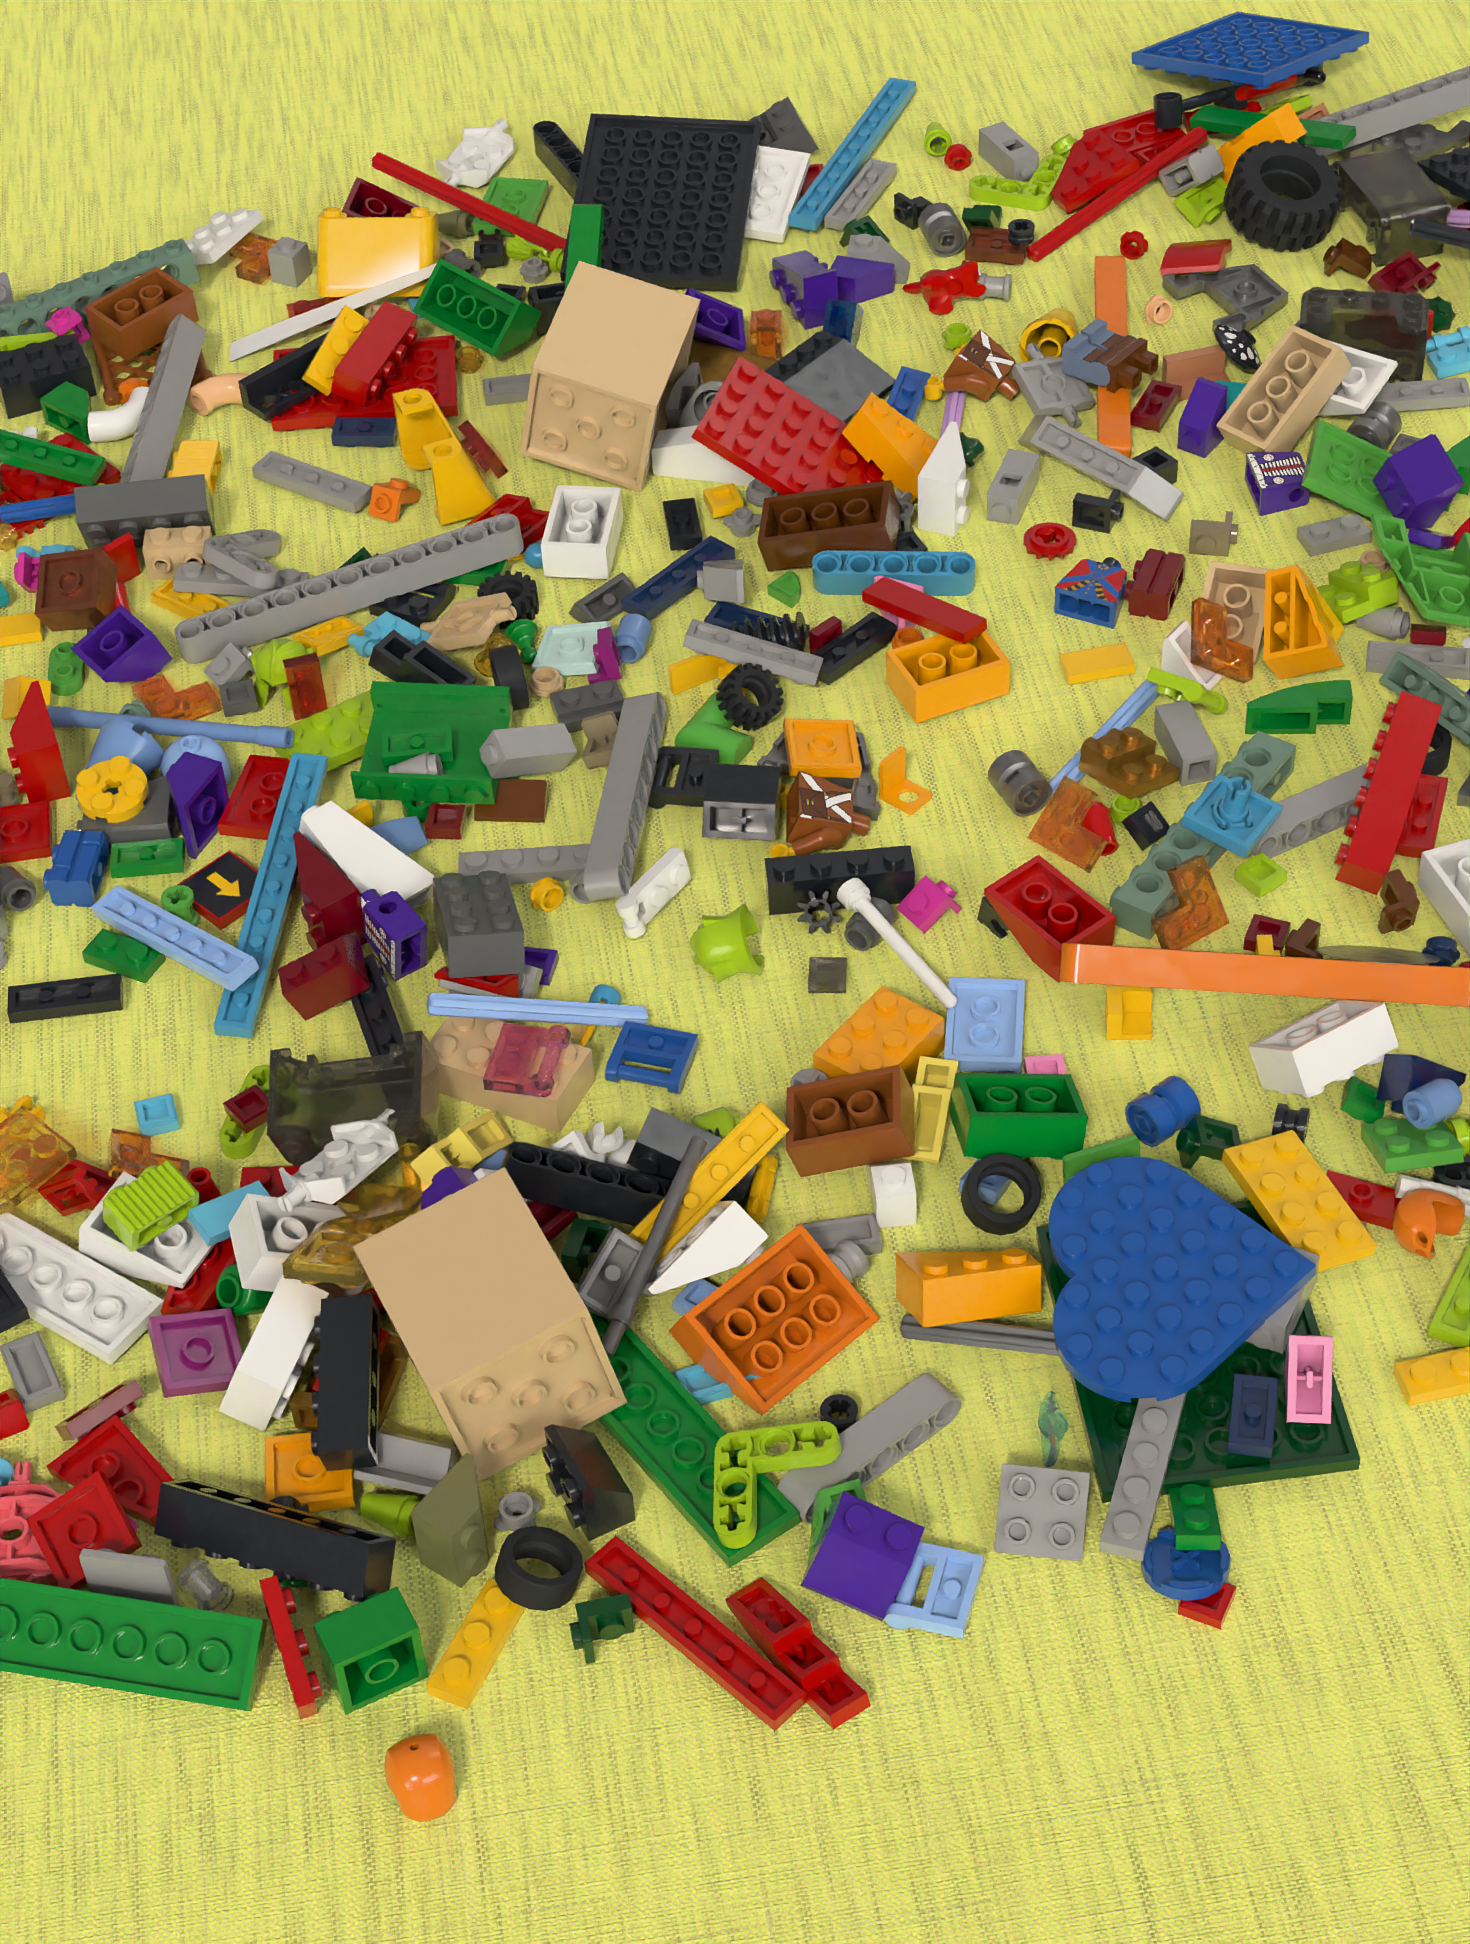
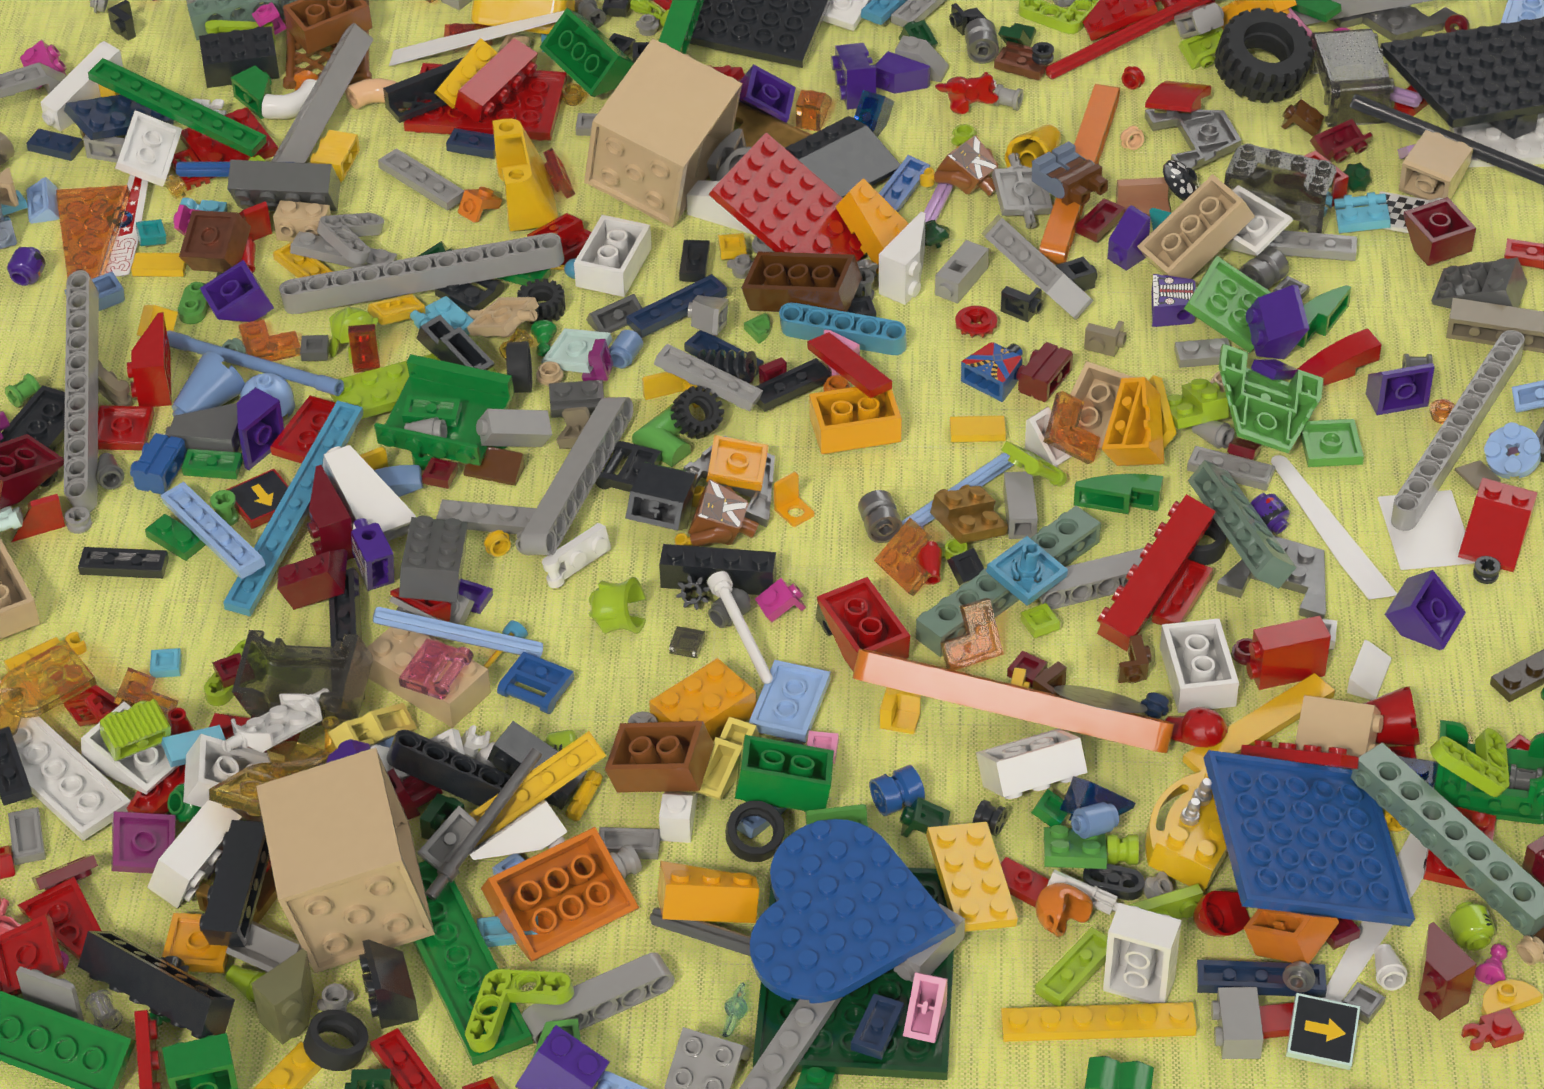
camera: 10 degrees right, 0 degrees up
yellow plate [76,756,149,823] -> none
light grey bracket [203,642,255,688] -> none
black bush [820,1394,858,1434] -> none

